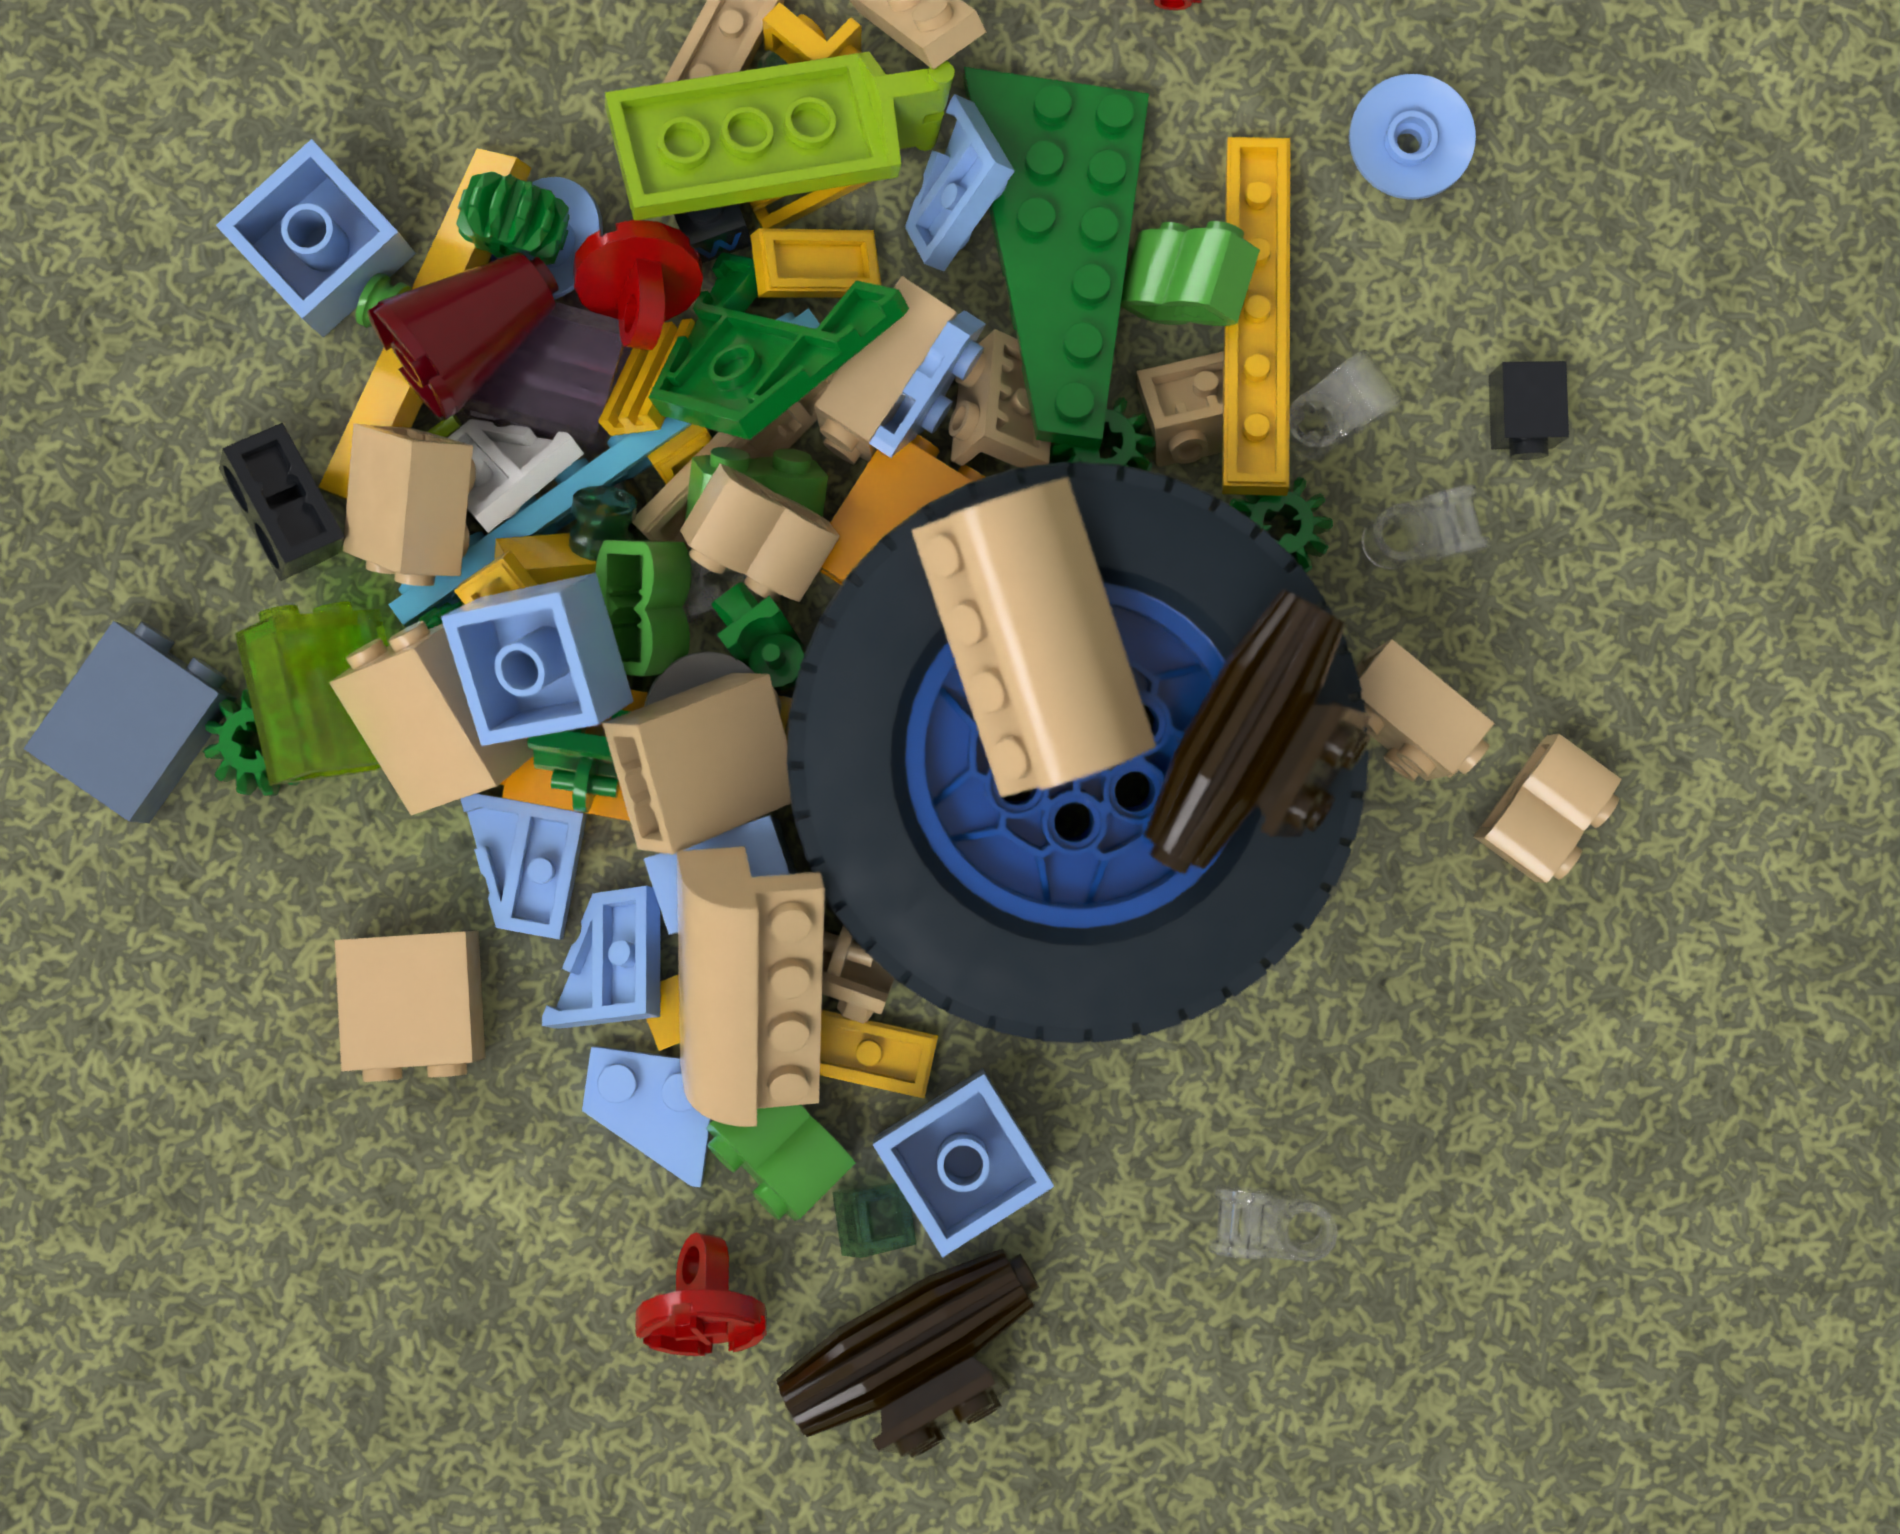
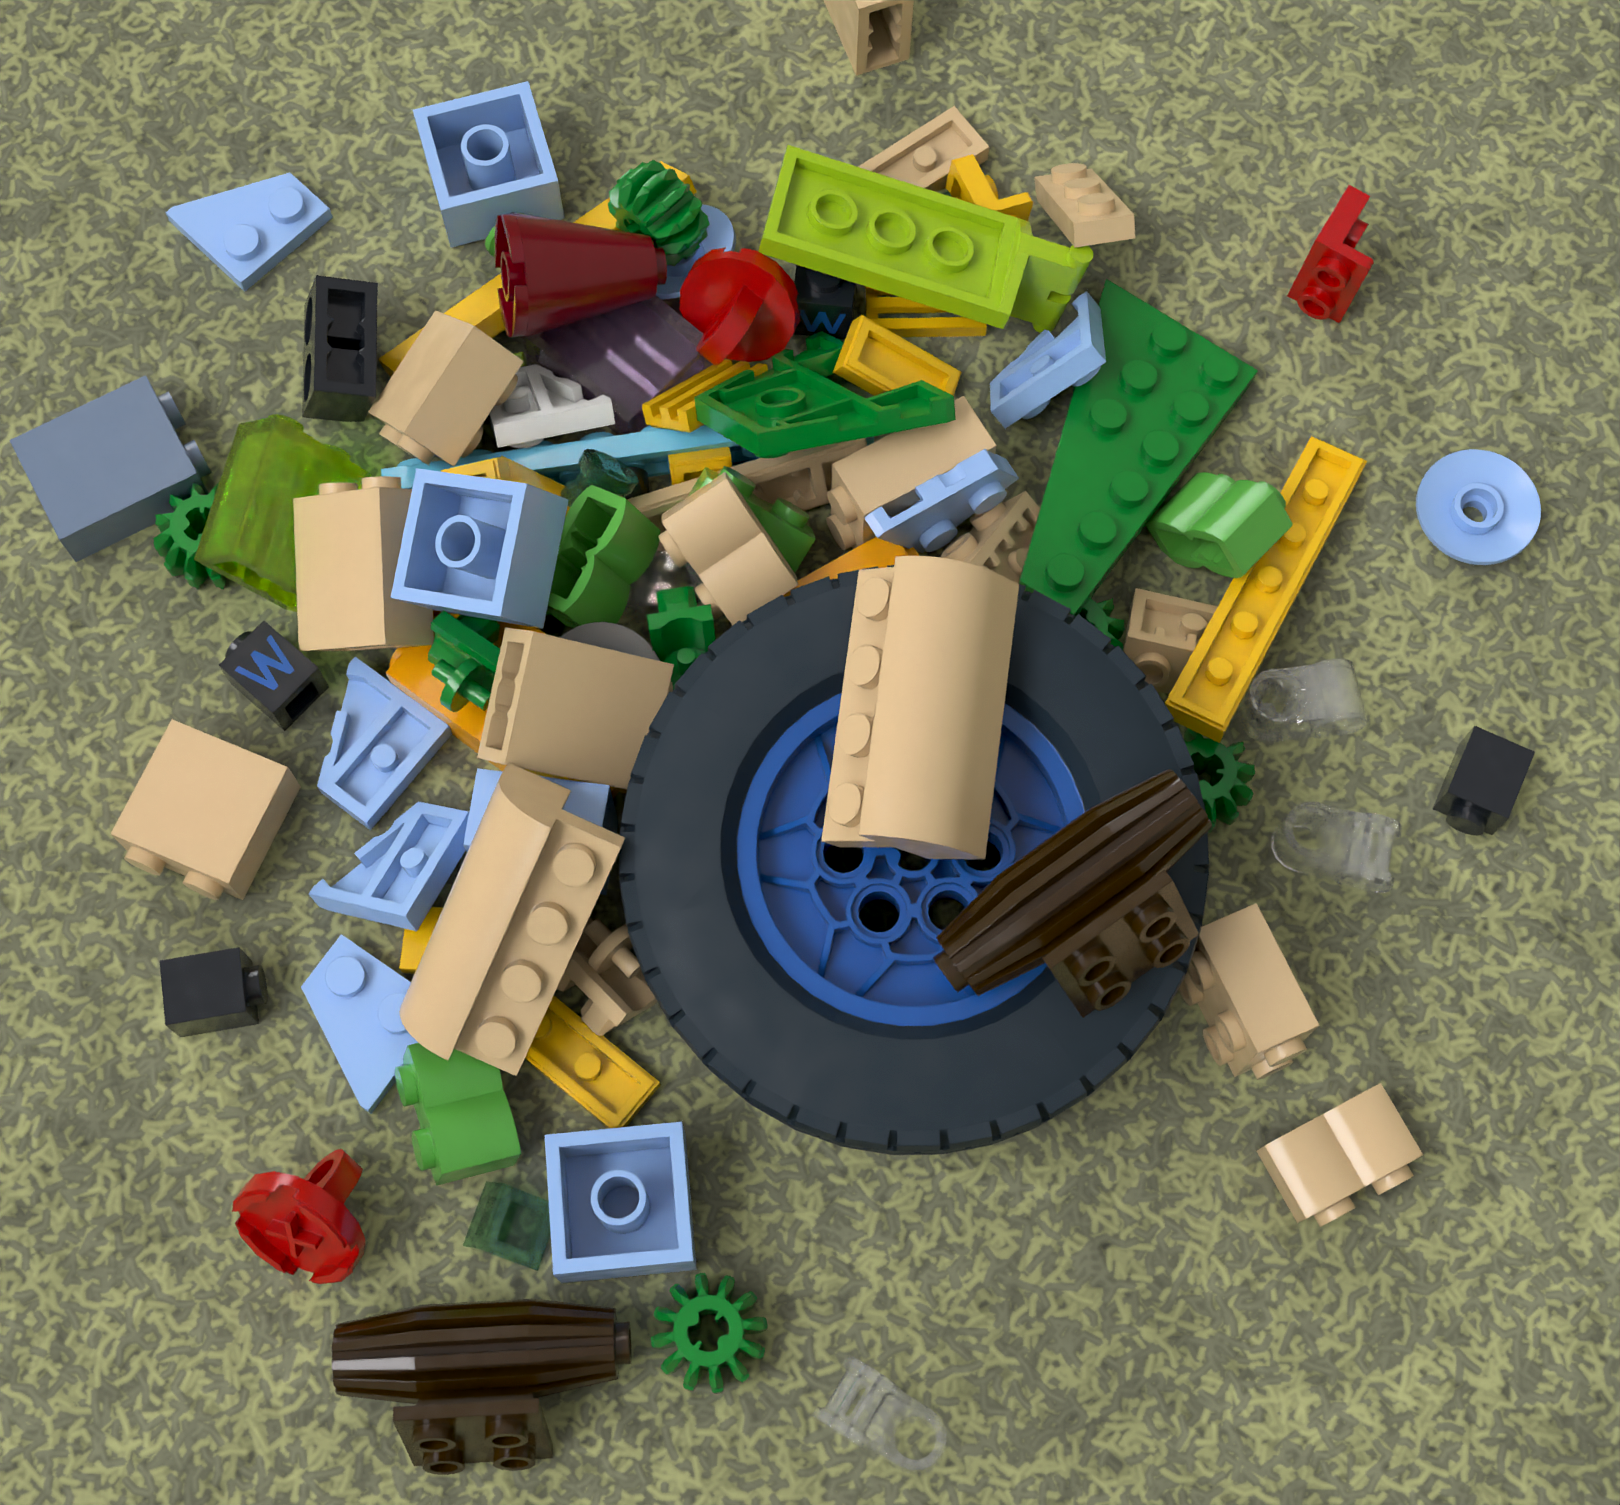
camera: 30 degrees right, 15 degrees down
none -> black brick [159,947,268,1037]
none -> light blue wing [165,172,333,291]
none -> black brick [219,621,329,731]
none -> green gear [650,1273,768,1394]

